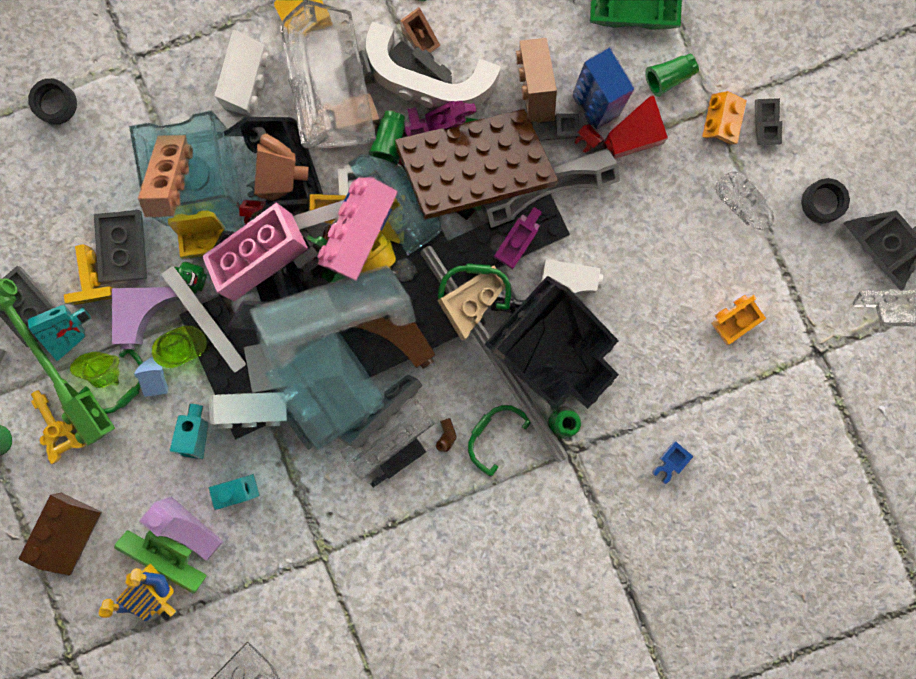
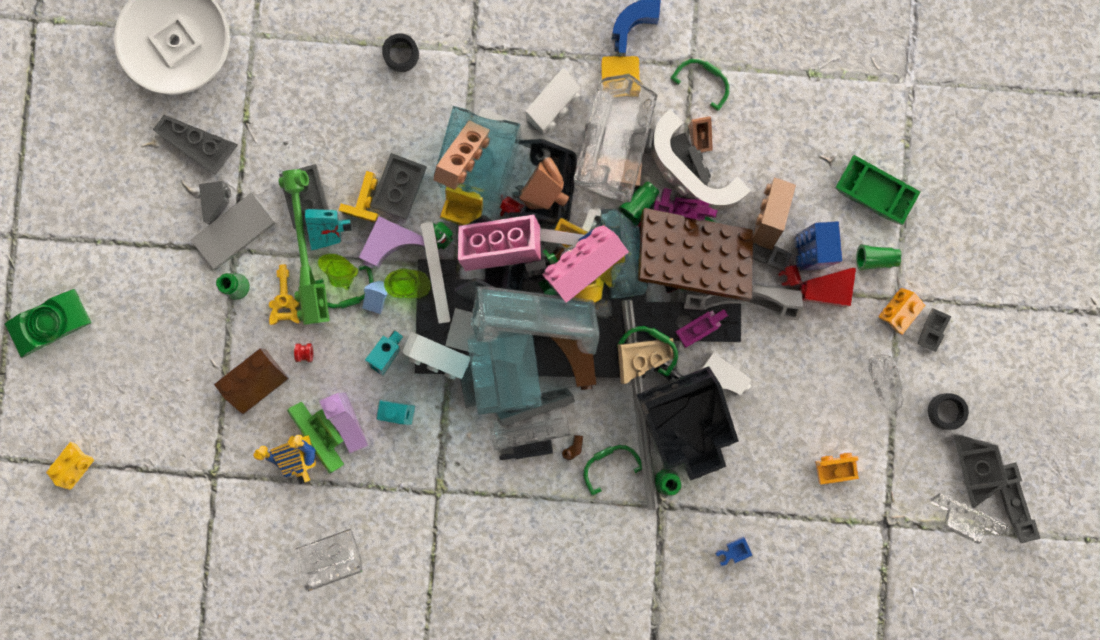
camera: 25 degrees right, 0 degrees up
none -> red wheel [294,343,314,362]

